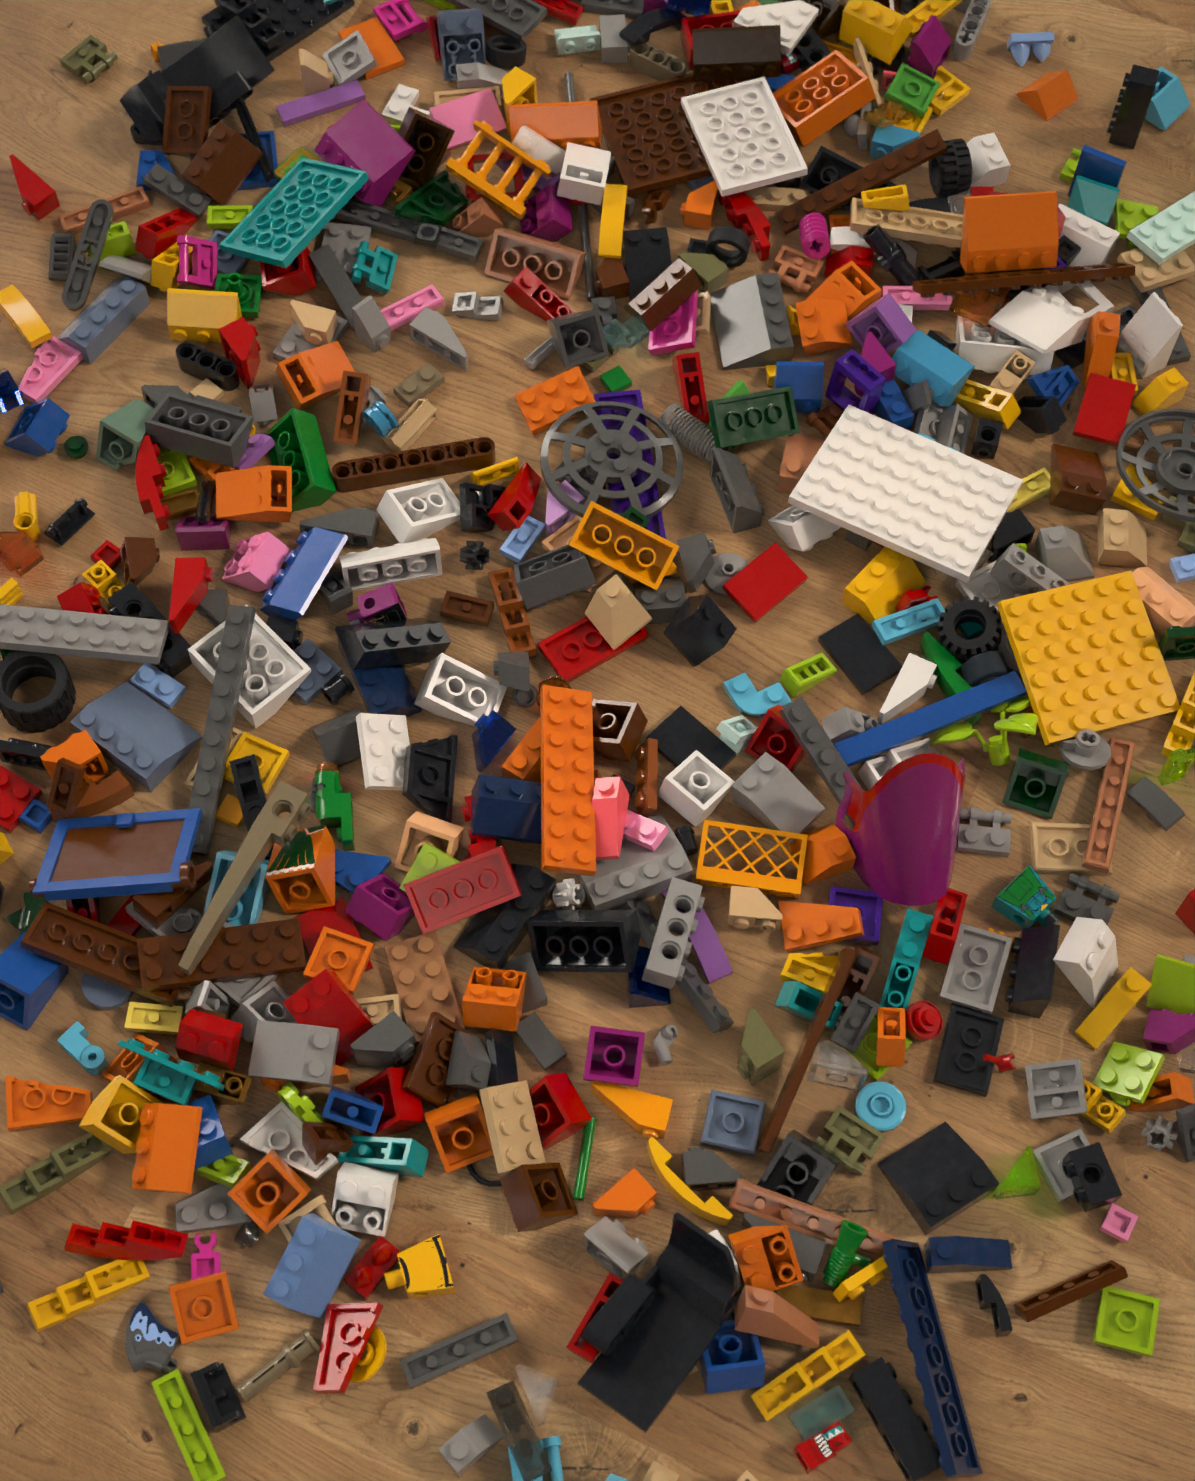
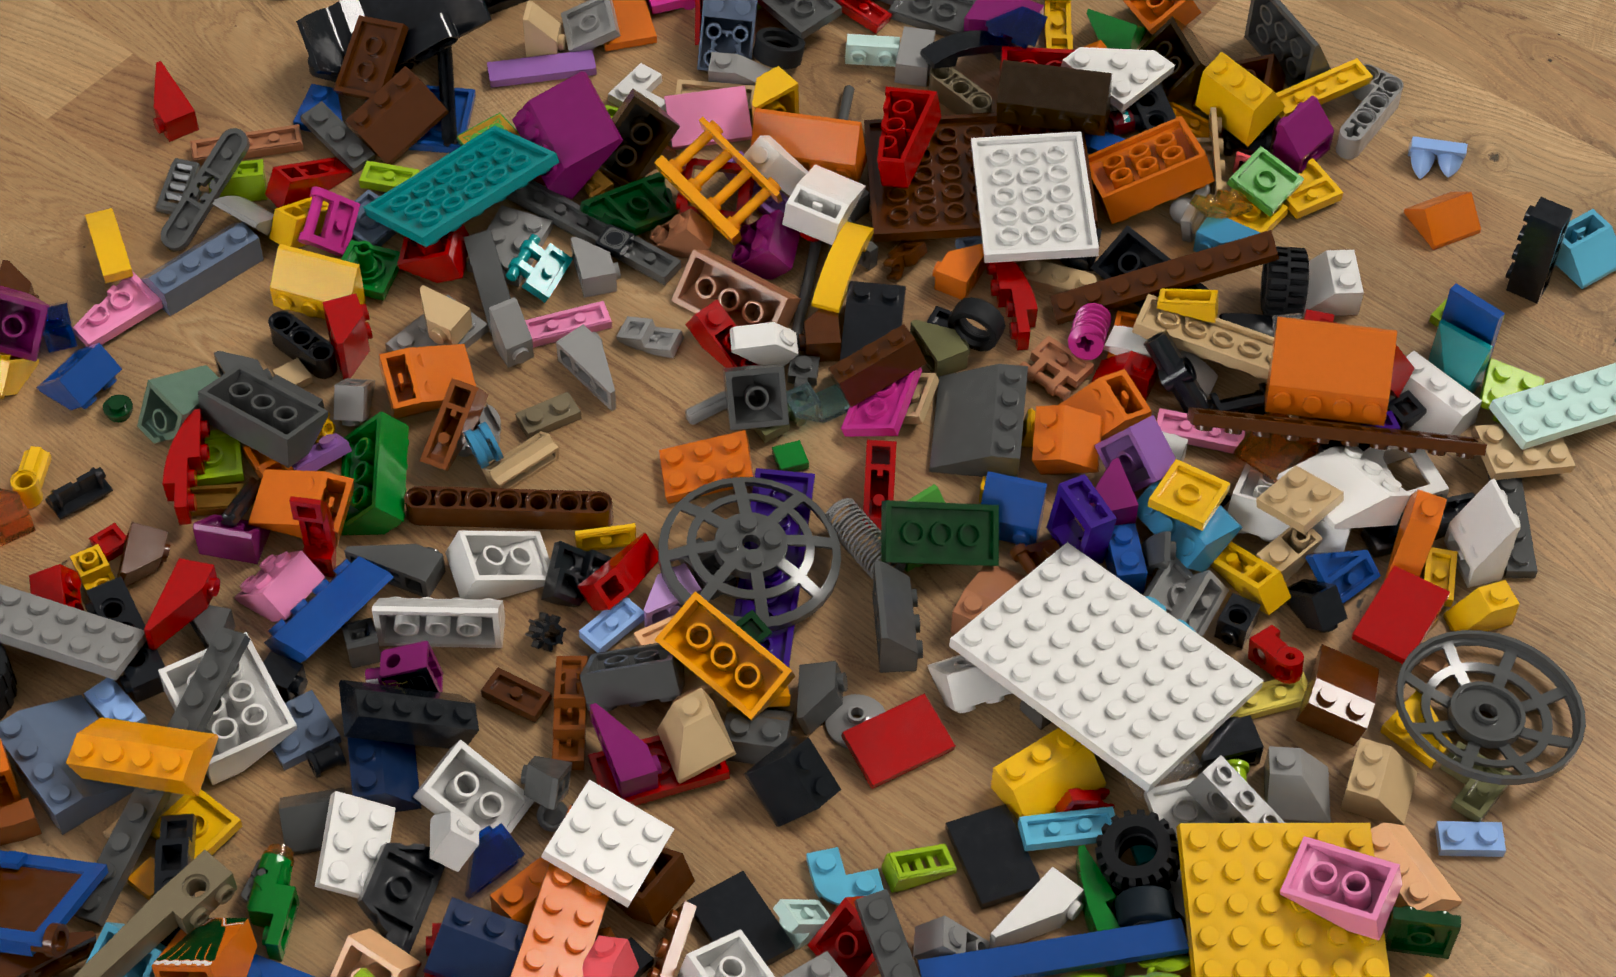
camera: 15 degrees right, 10 degrees down
none -> light orange slope [66,717,219,797]
none -> red slope [289,496,336,578]
none -> white slope [430,811,479,872]
none -> white plate [541,780,674,908]
none -> light grey slope [571,237,621,298]
none -> magenta slope [590,703,662,799]
none -> white slope [730,322,799,366]
none -> red wedge [877,86,942,188]
none -> yellow plate [1148,459,1231,531]
none -> red leg [1248,625,1304,684]
none -> tan plate [1256,465,1344,534]
none -> bright pink slope [1280,836,1402,940]

